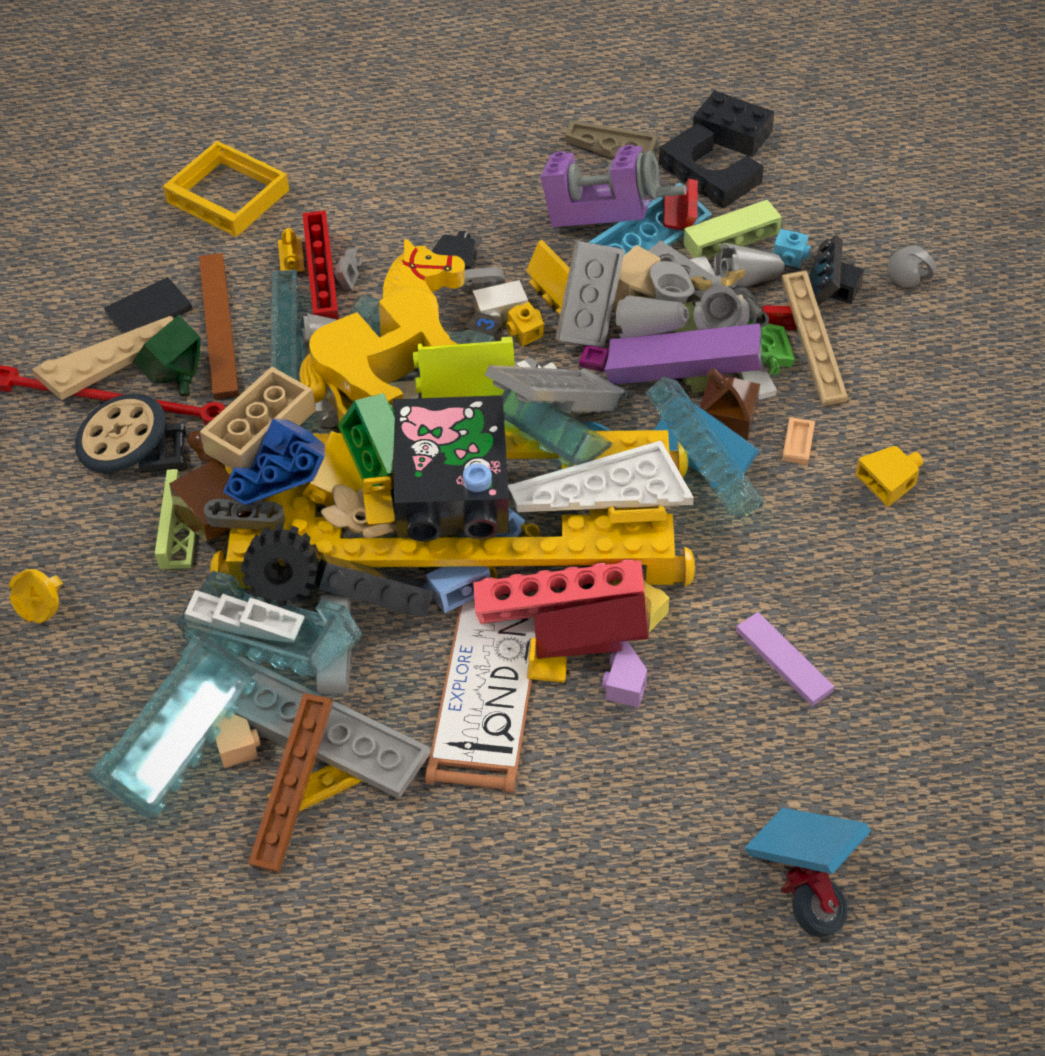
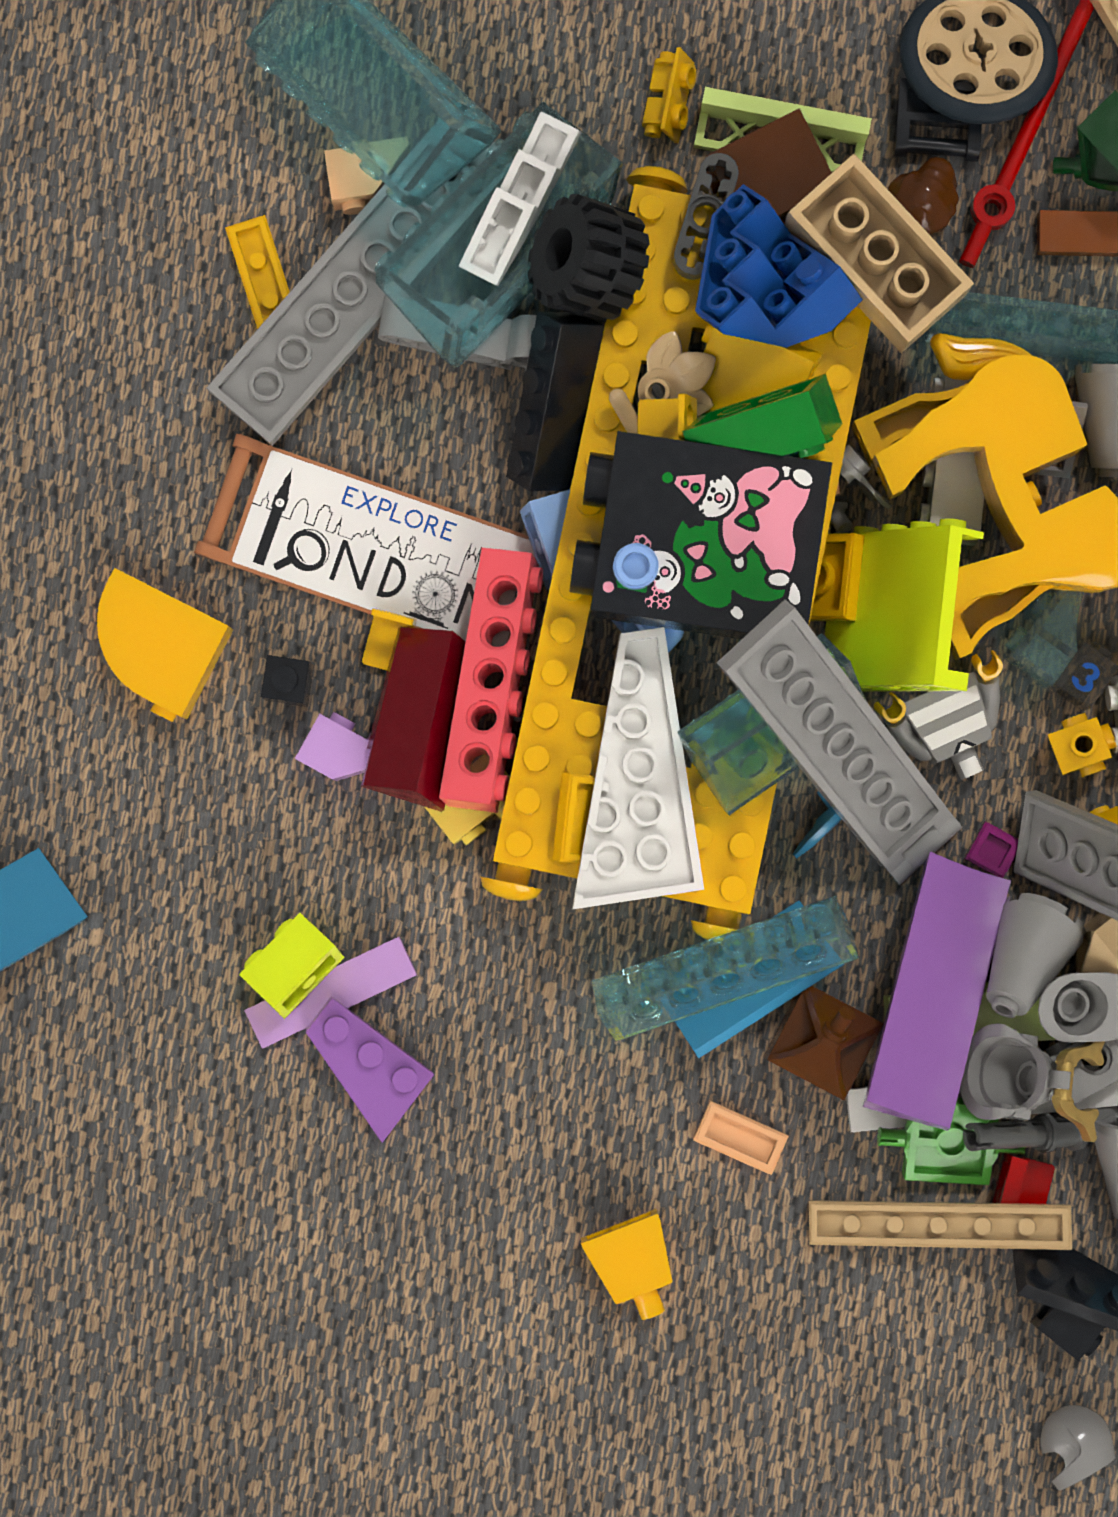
camera: 100 degrees right, 35 degrees up
dark orange plate [248,693,334,873] -> none
none -> yellow brick [97,568,233,722]
none -> neon yellow brick [239,913,345,1019]
none -> black brick [261,655,314,707]
none -> medium lavender wing [305,996,434,1143]
none -> yellow hinge [642,47,696,144]

